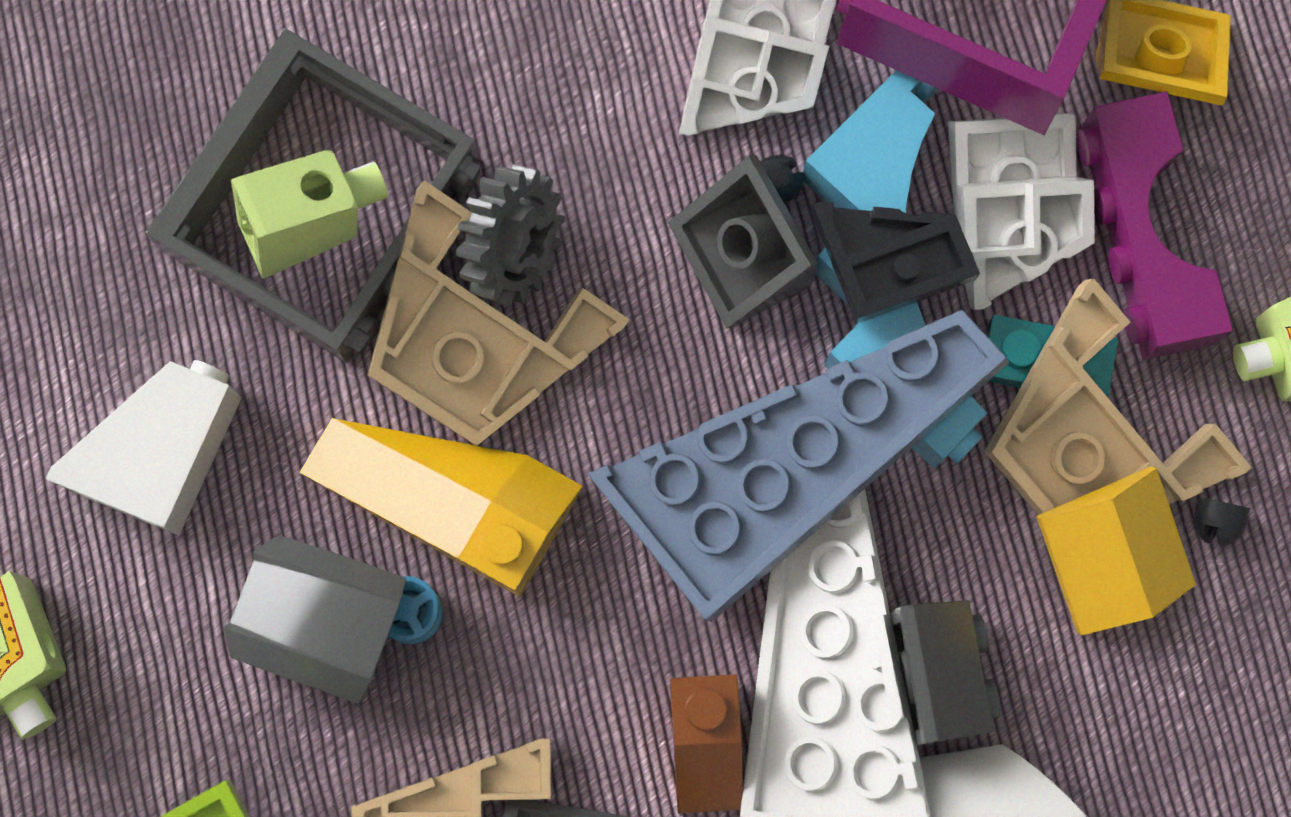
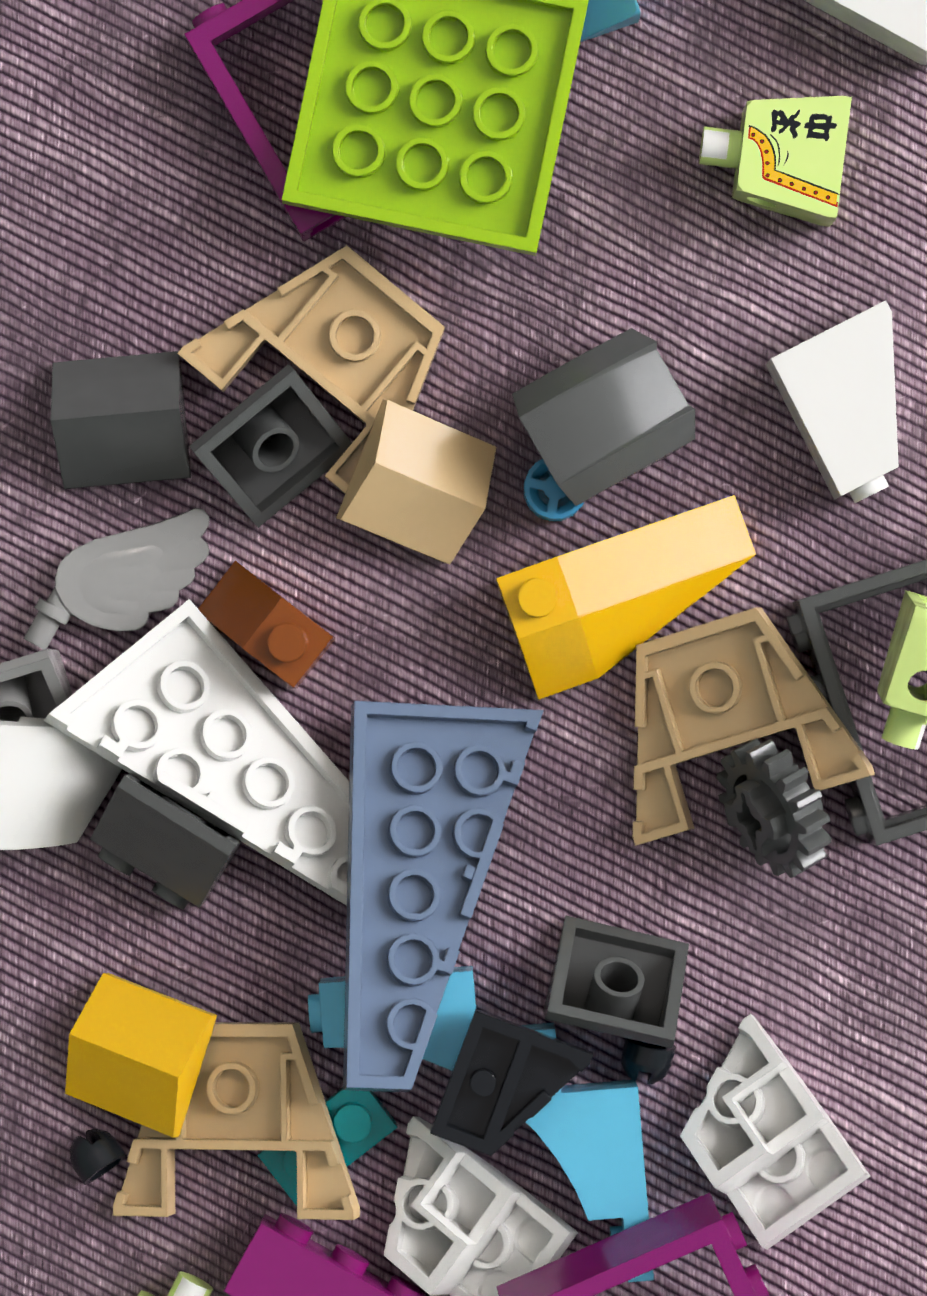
camera: 135 degrees right, 10 degrees up
none -> tan slope [336,399,496,565]

